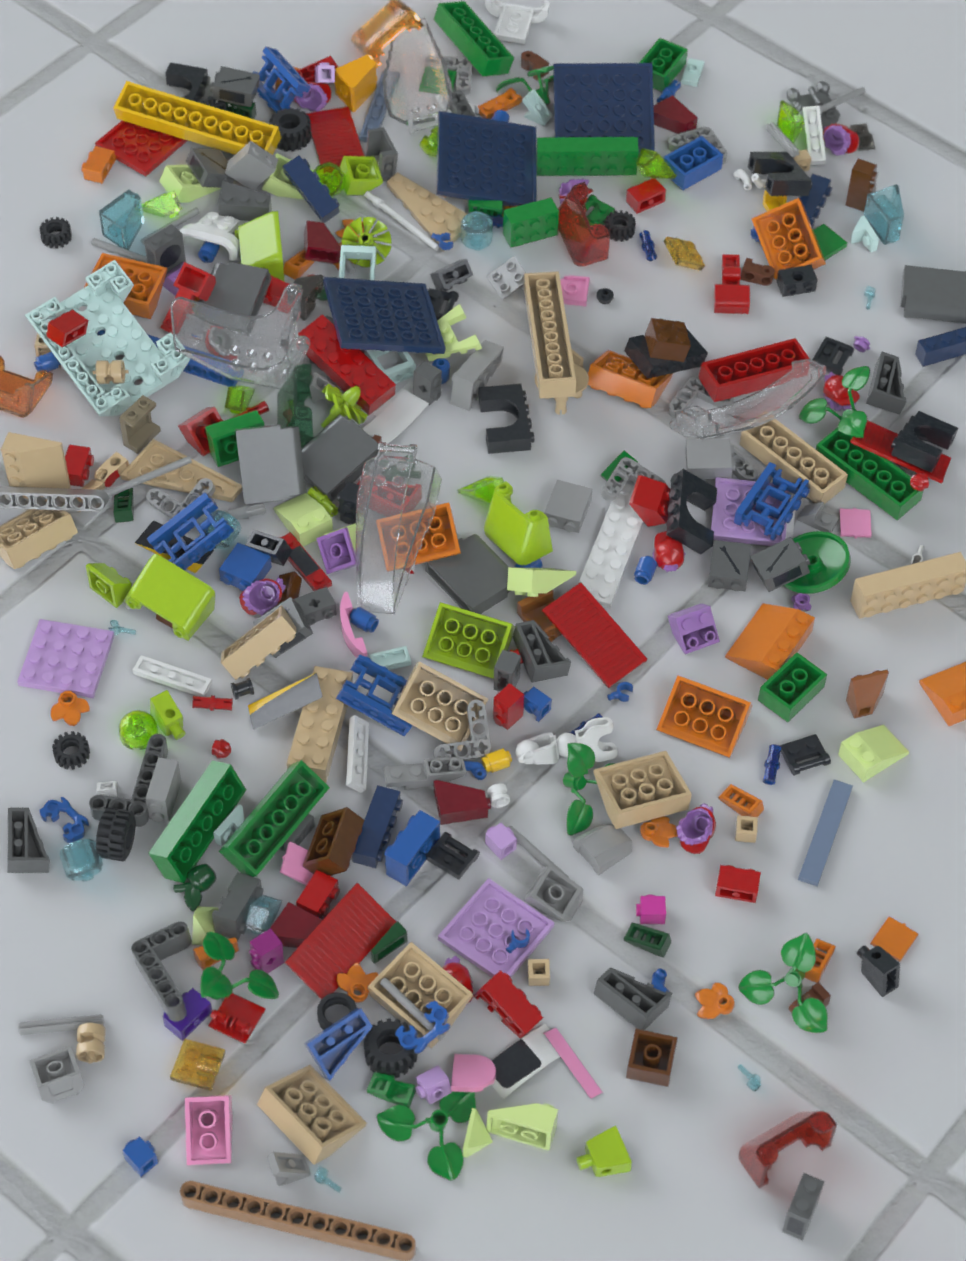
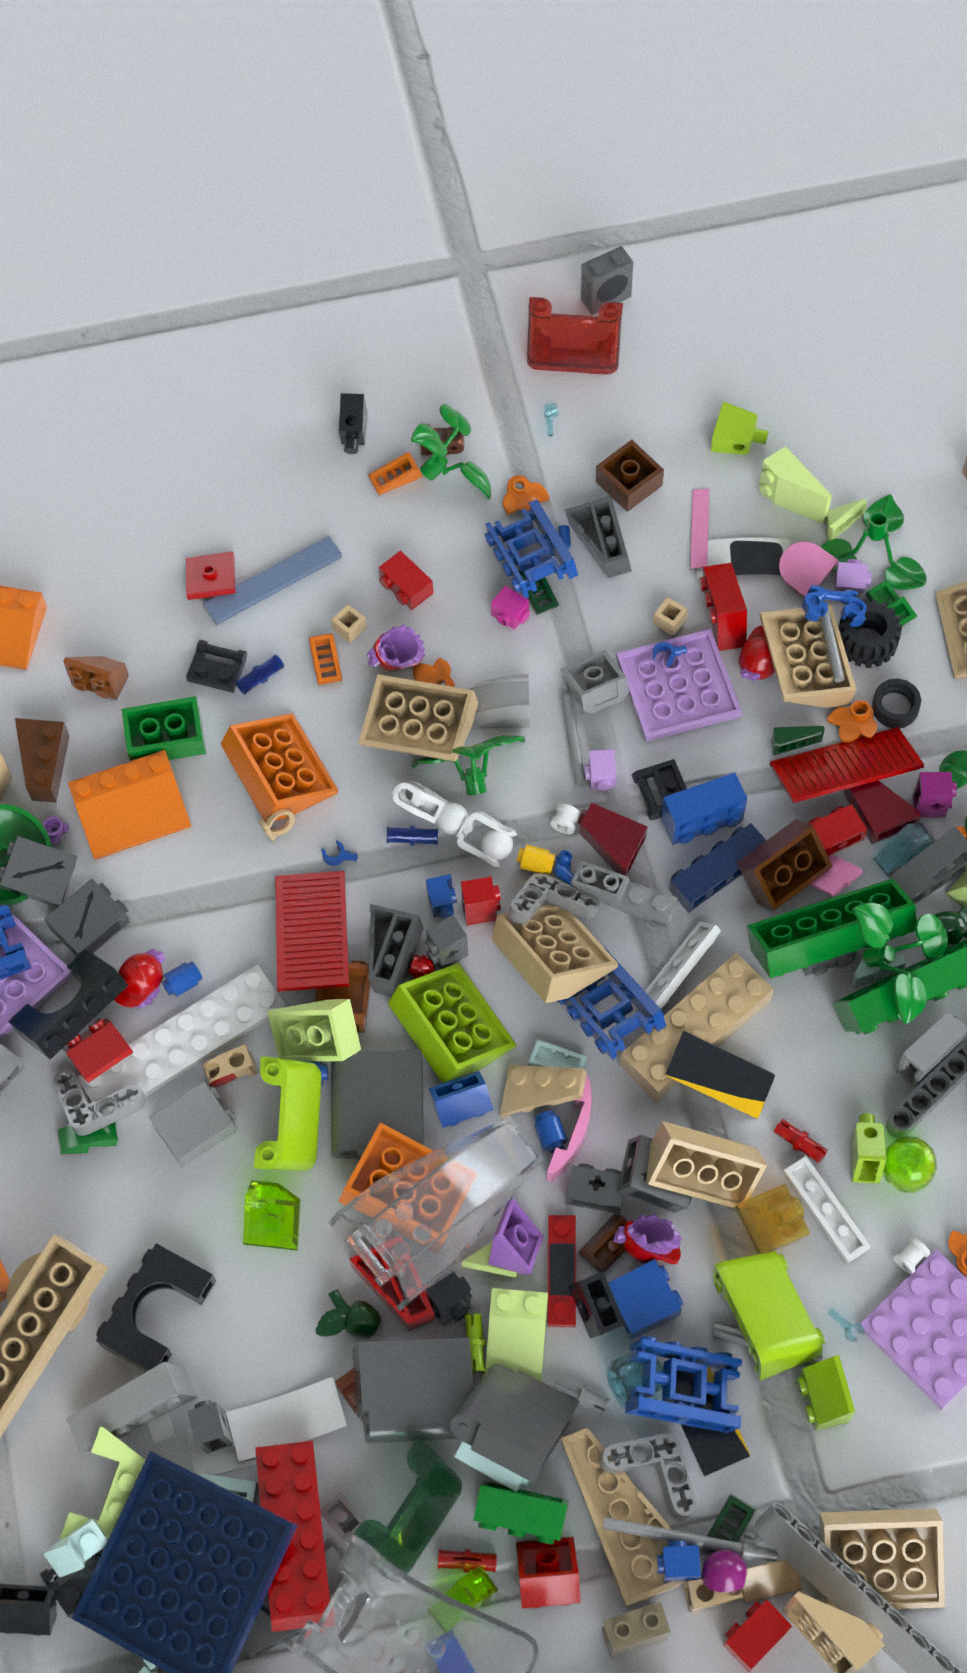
camera: 140 degrees left, 10 degrees up
red plate [211,739,232,759] -> none
black bush [231,678,254,700] -> none
blue wedge [304,1008,373,1081] -> none
lime piece [321,384,368,428] -> none
blue brick [432,358,450,384] -> none
medium lavender slope [667,603,720,654] -> none
yellowish green slope [838,725,909,783] -> none
orange piece [870,916,918,962] -> none
none -> reddish brown wedge [15,718,69,803]
none -> light aqua slope [43,1517,108,1578]
none -> plate [186,551,236,600]
none -> tan leg [202,1044,259,1088]
none -> tan piece [259,808,295,841]
none -> blue brick [429,1071,493,1128]
none -> blue fence [484,499,578,599]
none -> tan wing [499,1065,587,1119]
none -> blue brick [657,1541,701,1582]
none -> magenta hair [702,1550,747,1593]
none -> clear yellow plate [735,1184,810,1254]
none -> green plant [851,903,948,1024]
none -> white bush [893,1237,930,1275]

